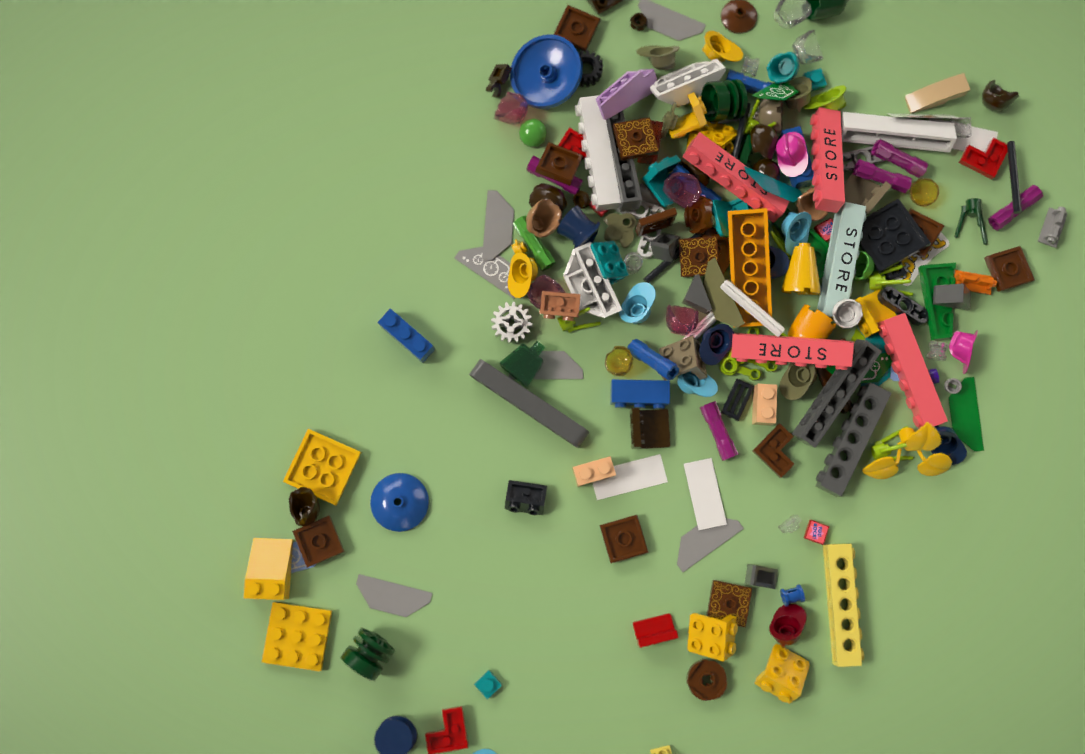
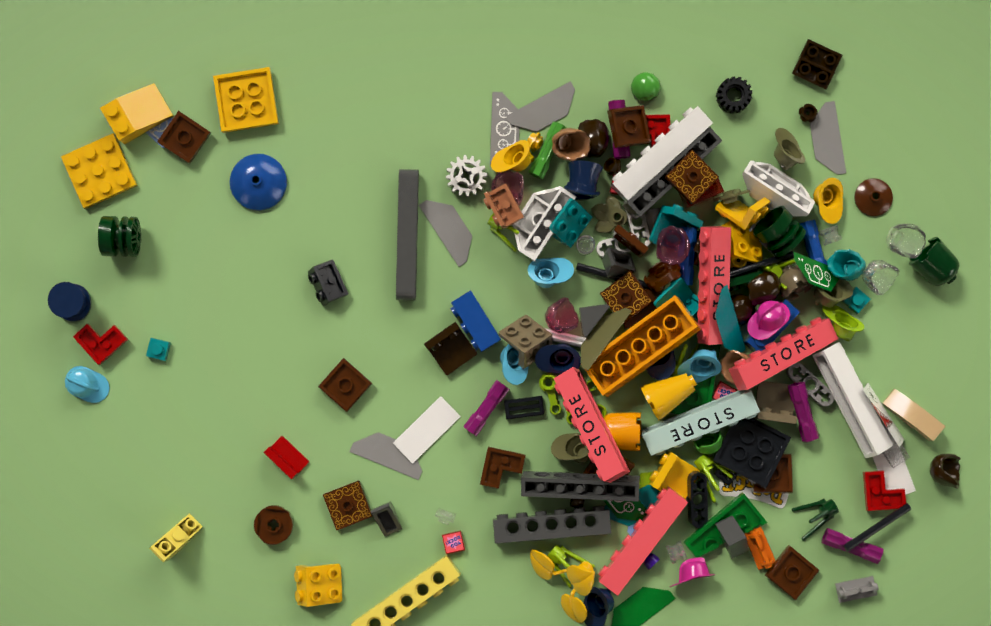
camera: 60 degrees right, 5 degrees up
dark brown hair [289,487,320,527] -> none
light grey sticker [356,574,432,617] -> none
blue brick [377,308,435,363] -> none
dark brown plate [486,64,512,98] -> none
clear pink hair [494,92,528,125] -> none
clear green torso [500,341,545,389] -> none
blue dish [510,35,583,109] -> none
reddish brown plate [553,5,601,52] -> none
light nougat brick [572,456,616,487] -> none
white sticker [593,454,668,500] -> none
lavender wedge [596,69,657,120] -> none
clear yellow hair [605,346,634,377] -> none
blue axle [627,339,680,380] -> none
yellow bracket [687,613,738,662] -> none
white axle [720,280,785,337] -> none
light nougat brick [752,384,777,426] -> none
dark red piece [769,604,807,648] -> none
blue bush [780,584,805,606] -> none
white hair [832,299,863,328] -> none
magenta axle [871,139,928,178] -> none
clear yellow hair [909,178,939,207] -> none
light grey hinge [944,378,962,394] -> none

